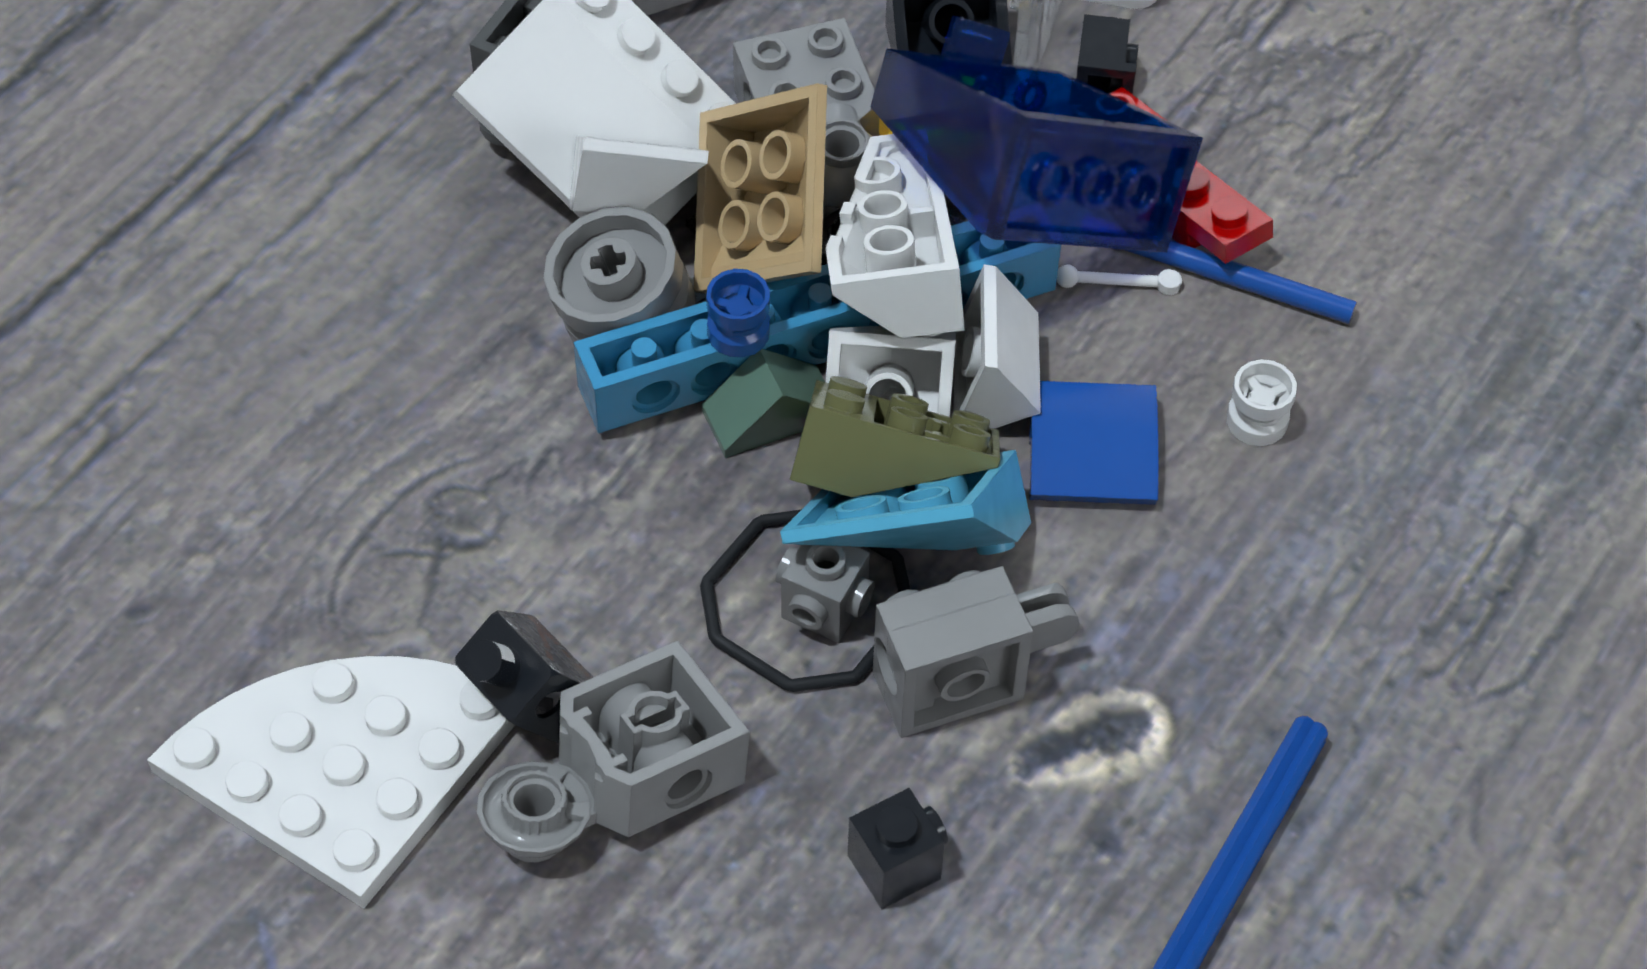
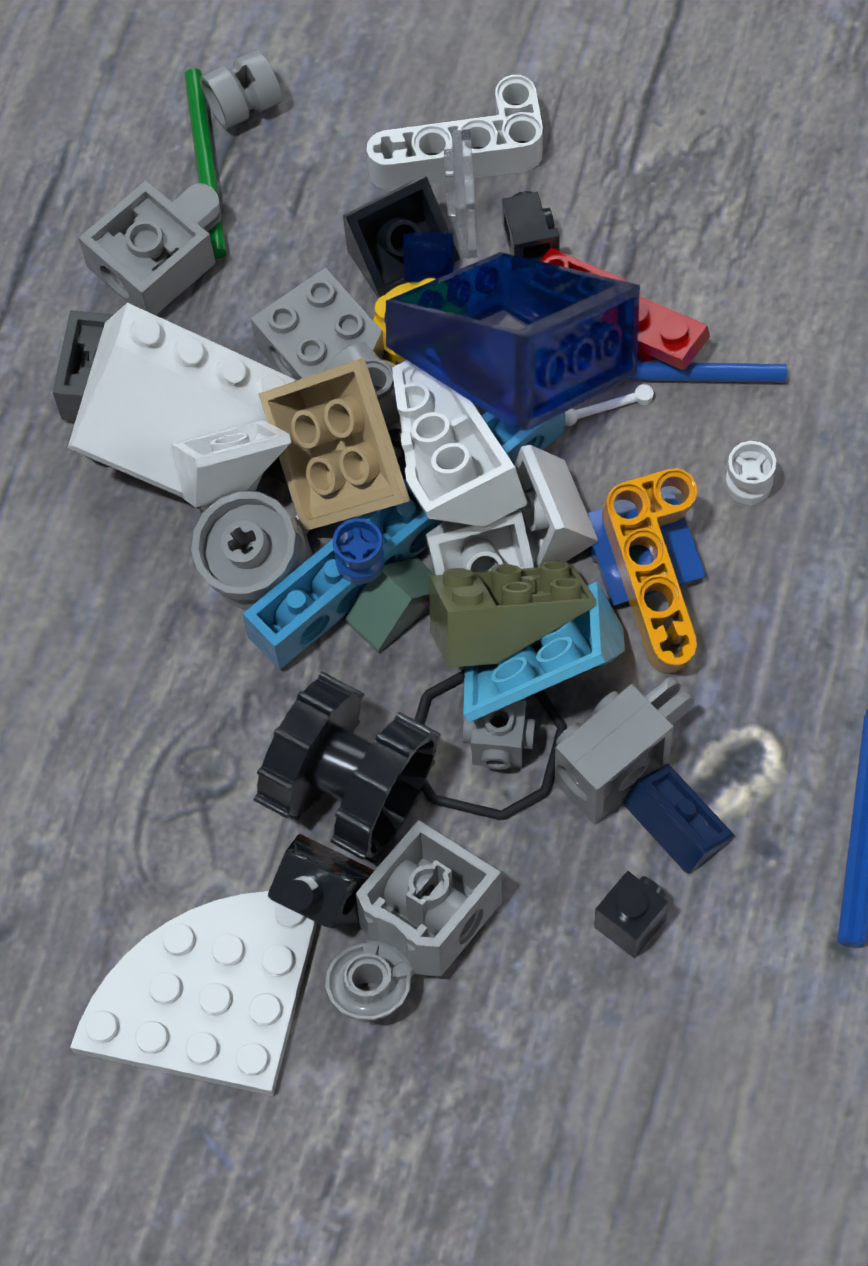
camera: 15 degrees left, 10 degrees up
none -> black piece [253,671,441,863]
none -> light orange beam [601,468,697,674]
none -> dark blue slope [623,764,735,874]

